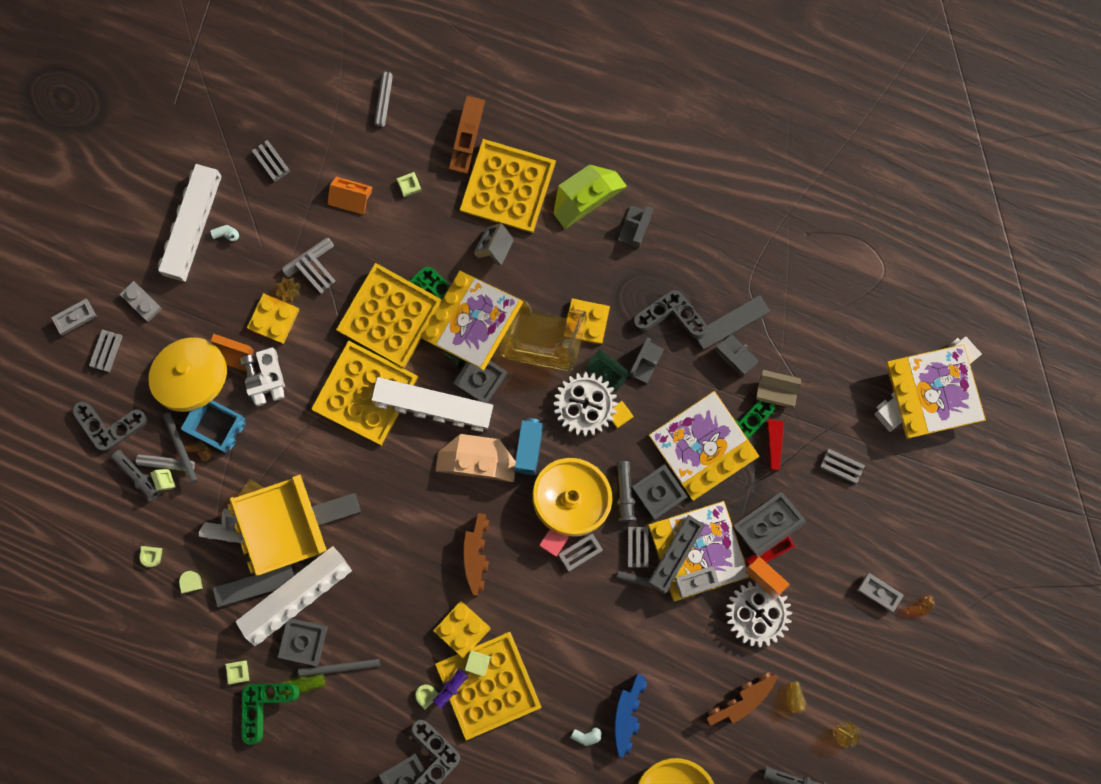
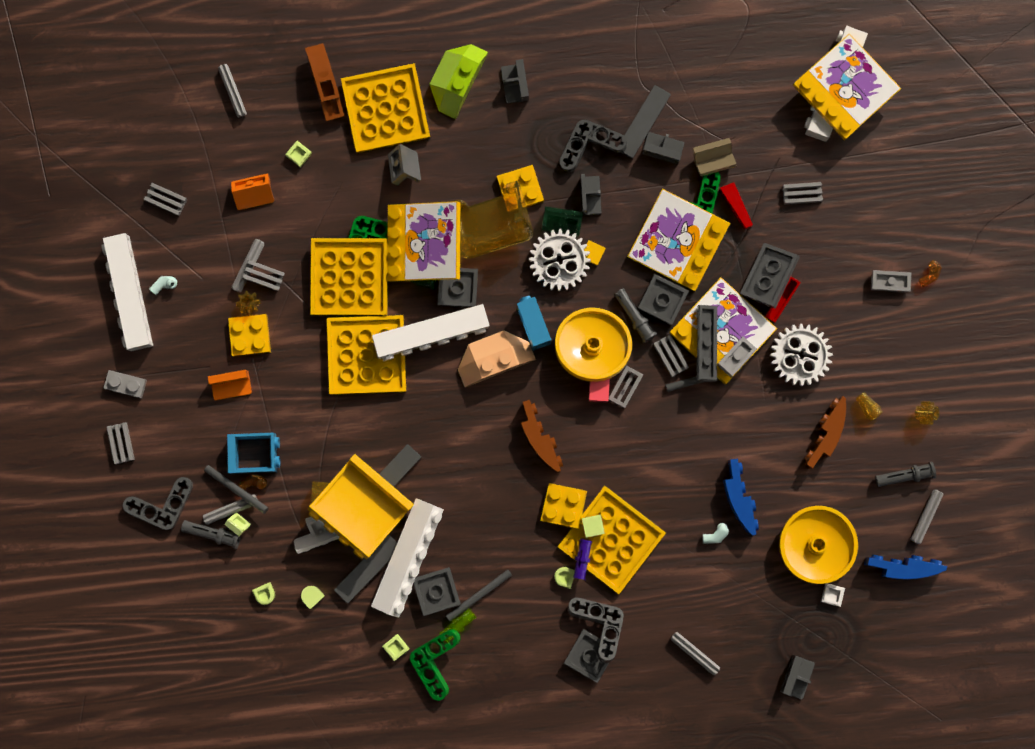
camera: 30 degrees left, 5 degrees up
light grey plate [51,299,97,336] -> none
yellow dish [149,338,227,412] -> none
white hips [239,348,285,406] -> none
orange panel [745,557,790,600] -> none

